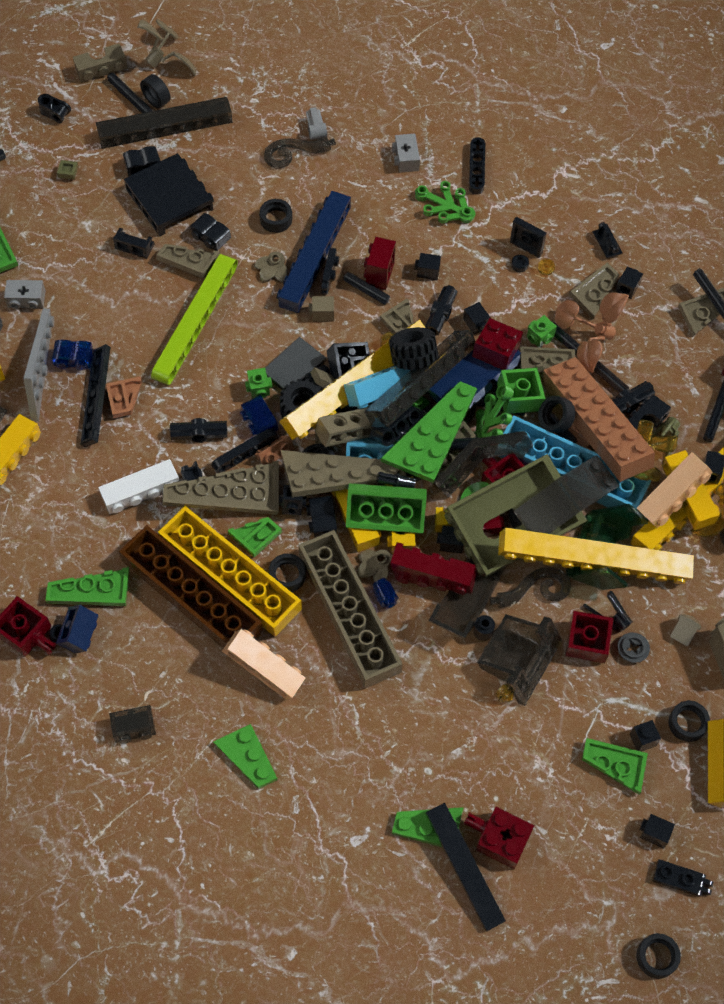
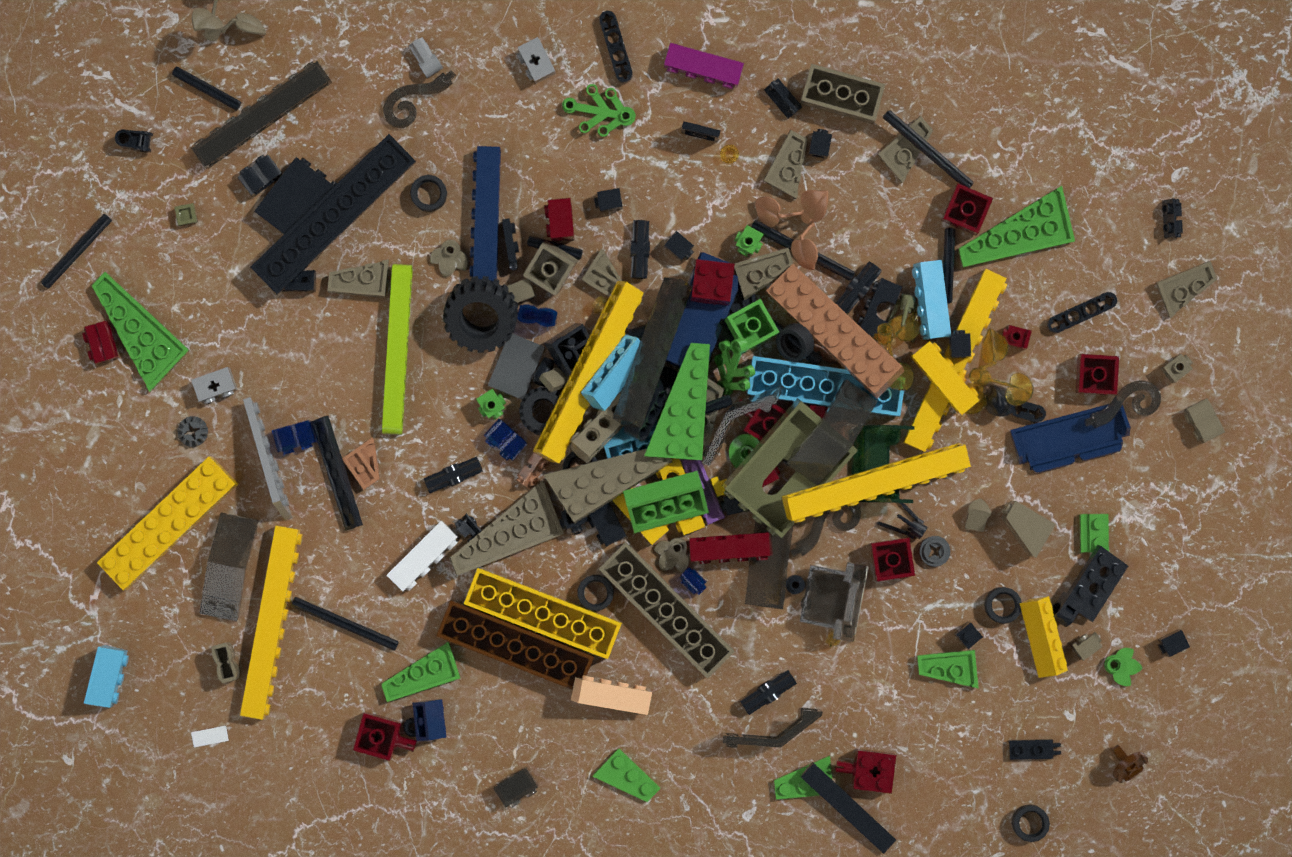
camera: 20 degrees left, 25 degrees up
dark tan arch [73,43,128,82] -> none
black tyre [140,74,171,109] -> none
black brick [190,213,231,251] -> none
black beam [211,428,279,473] -> none
bright green wing [228,517,282,557] -> none
black axle [376,472,415,488] -> none
black tyre [389,327,438,370] -> none
black tile [511,255,529,272] -> none
light nougat brick [637,452,713,528] -> none
black brick [639,814,675,849] -> none
none -> black plate [250,134,416,295]
none -> black axle [291,597,399,651]
none -> black tyre [443,276,518,353]
none -> clear blue brick [517,304,558,328]
none -> dark tan brick [523,240,579,296]
none -> magenta brick [664,43,744,89]
none -> medium lavender tile [680,459,725,525]
none -> clear smoke windscreen [722,708,823,748]
none -> black piece [740,670,797,715]
none -> dark tan brick [800,64,885,124]
none -> medium azure brick [912,260,951,340]

